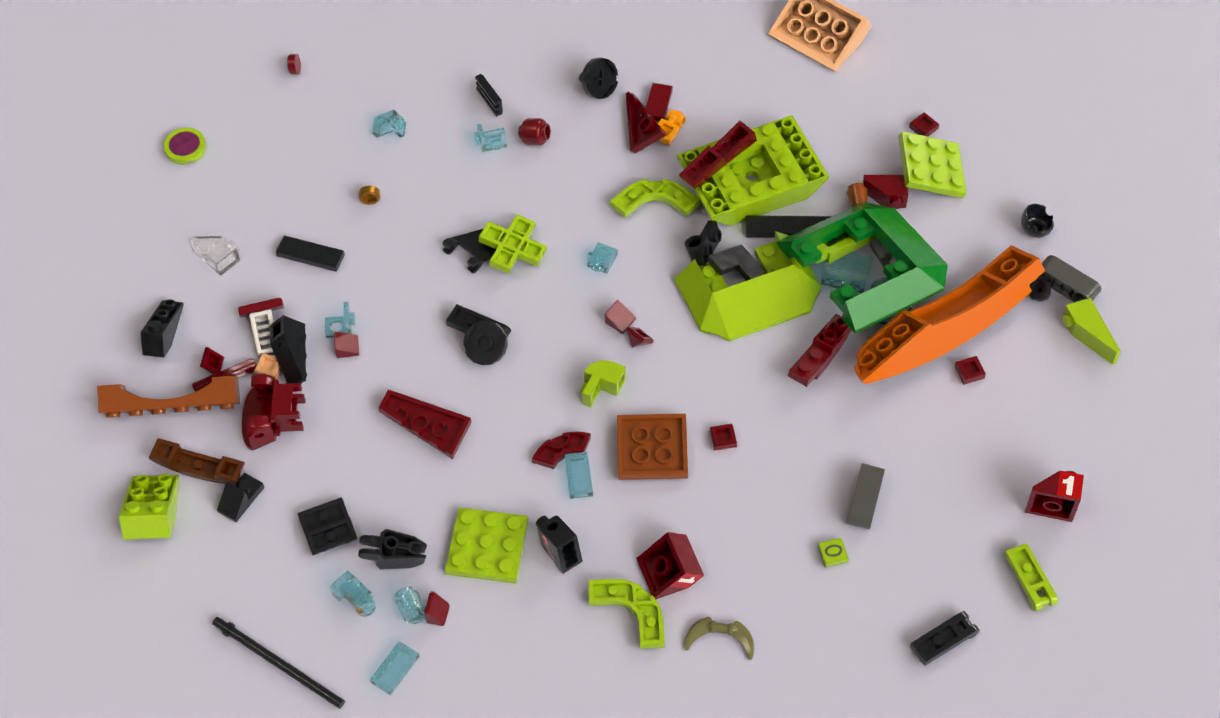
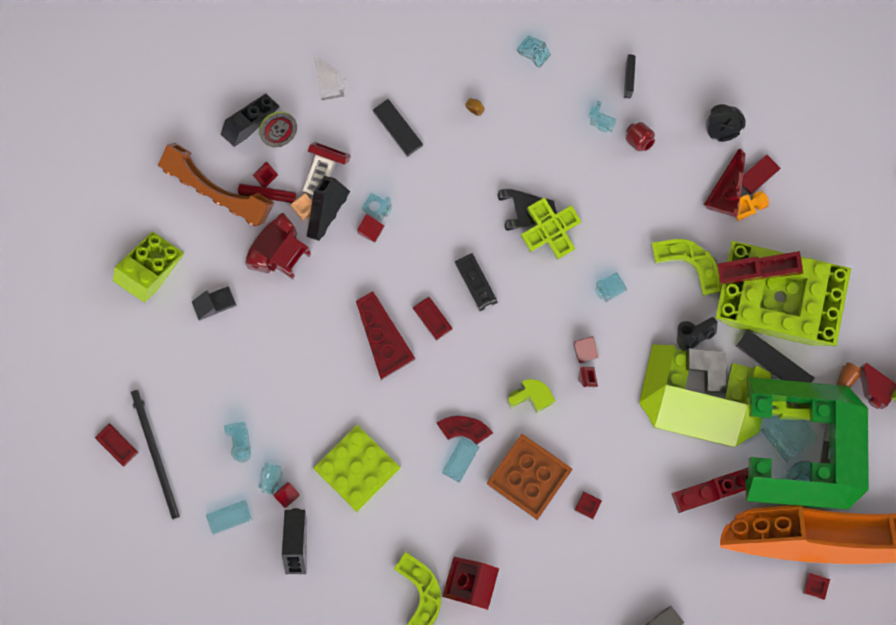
camera: 35 degrees right, 20 degrees up
reddish brown slope [149,438,245,484] -> none
black slope [297,497,358,556] -> none
black hinge [358,529,427,569] -> none
black tile [463,320,508,365] -> none
black torso [536,516,583,574] -> none
none -> dark red tile [95,423,139,467]
none -> shield [259,111,297,148]
none -> black slope [282,508,307,574]
none -> dark red tile [413,297,453,341]

